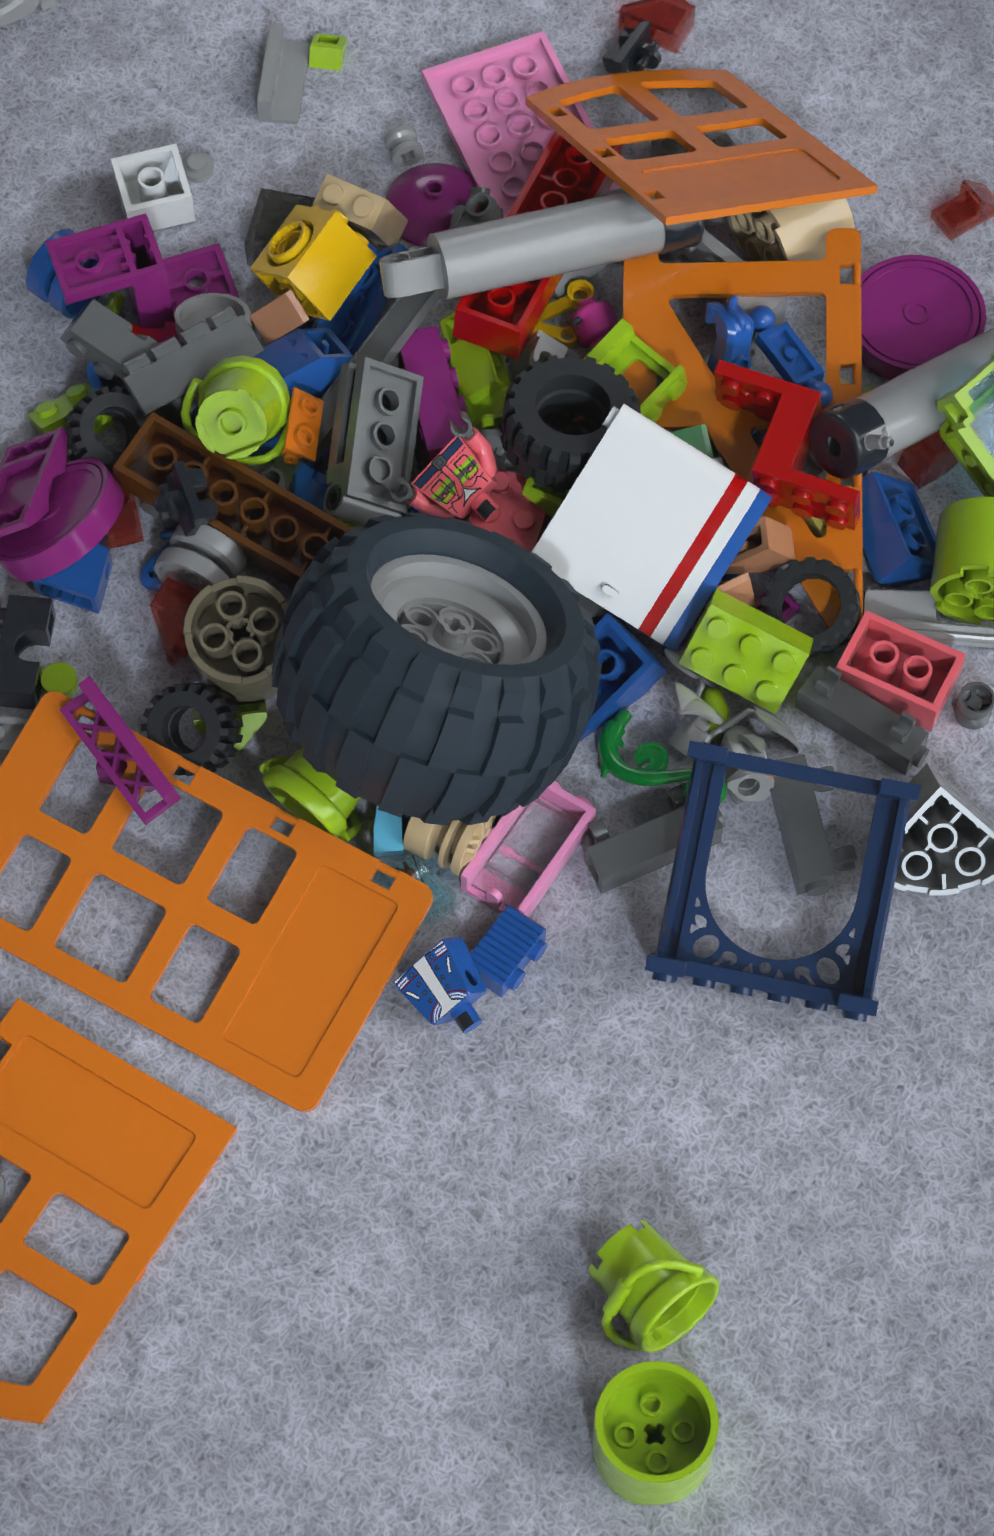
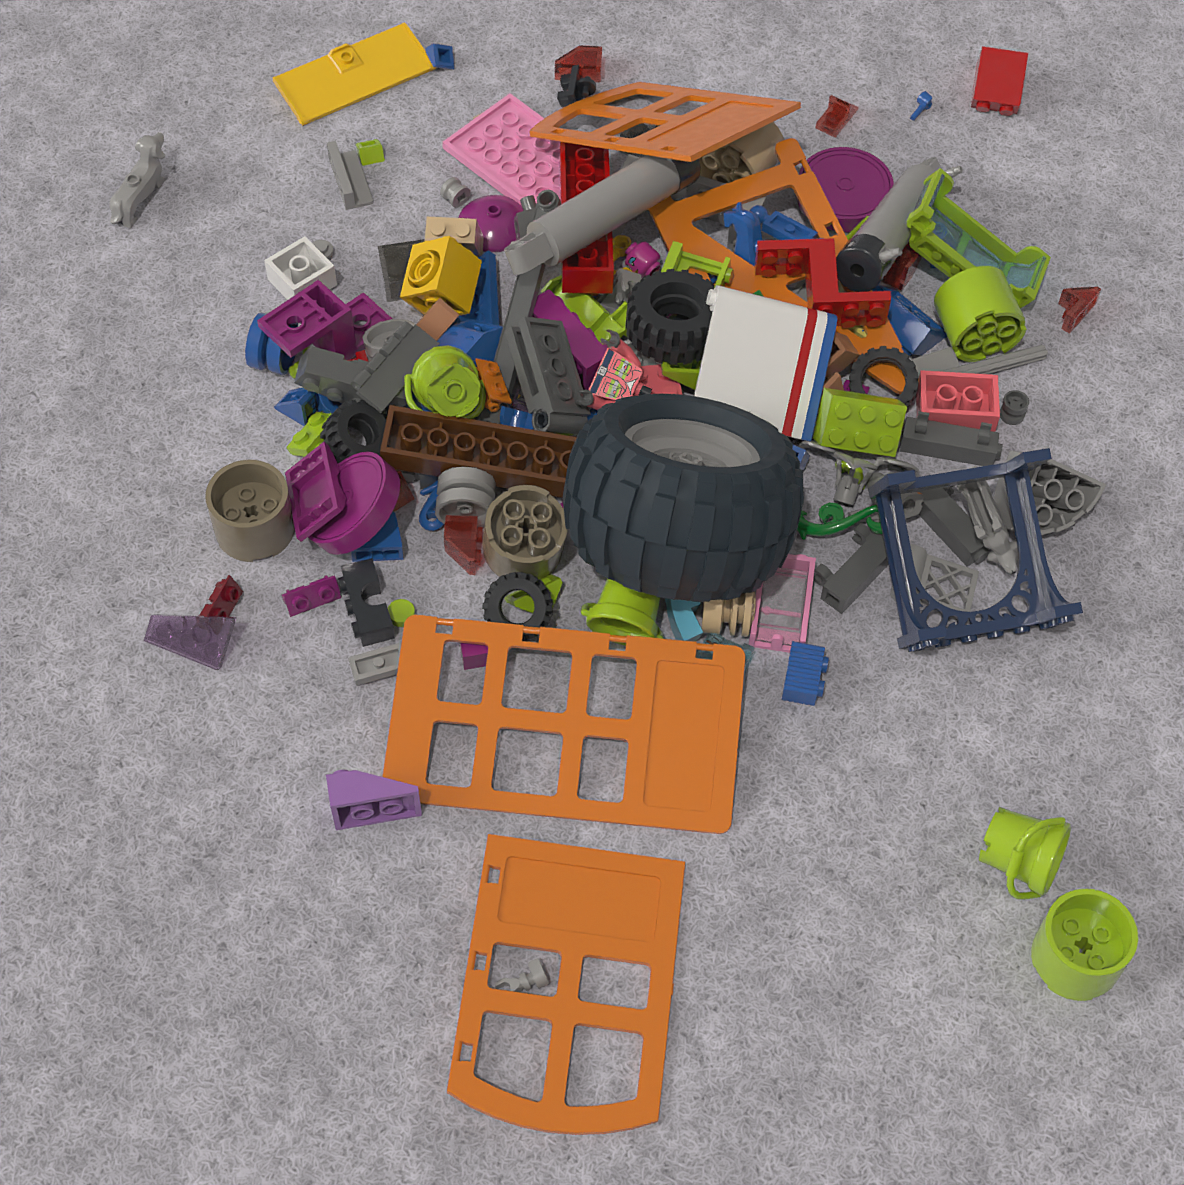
camera: 25 degrees left, 5 degrees down
magenta fence [60,676,182,825] -> none
black hips [153,461,219,537] -> none
blue torso [393,936,486,1034] -> none
none -> blue slope [274,387,319,426]
none -> light grey piece [890,544,979,620]
none -> light grey animal [956,466,1019,574]

